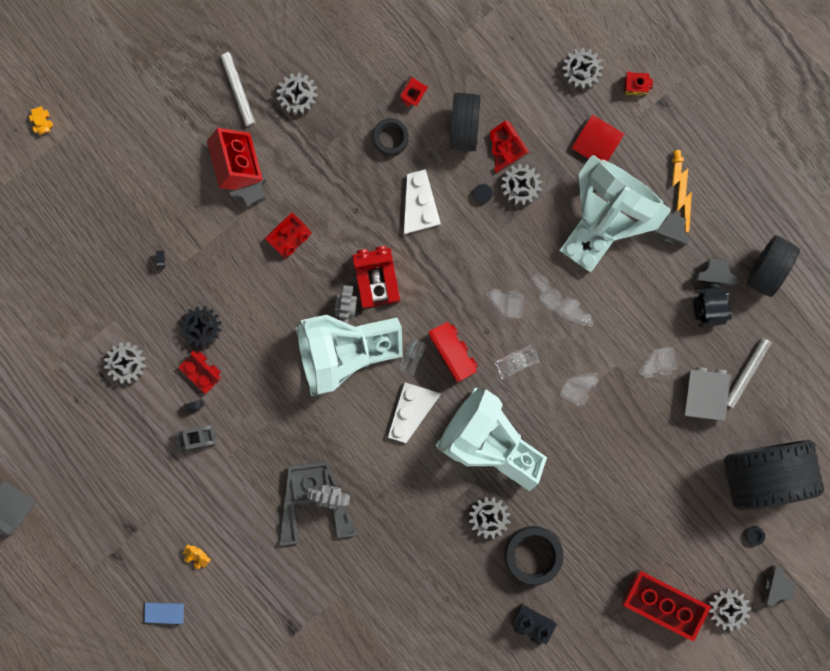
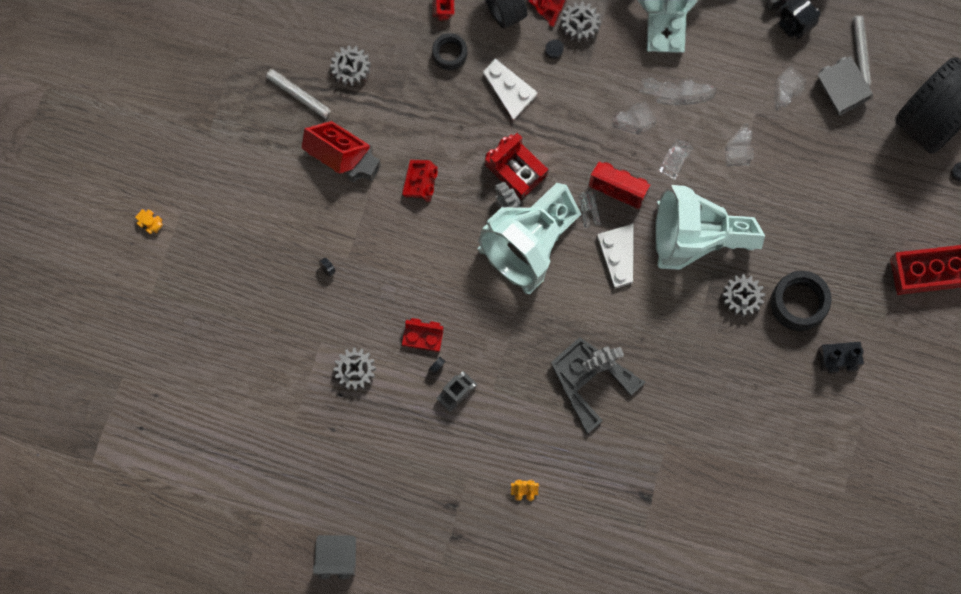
camera: 35 degrees left, 10 degrees down
medium blue slope [145,602,184,624] -> none
black gear [180,306,222,348] -> none

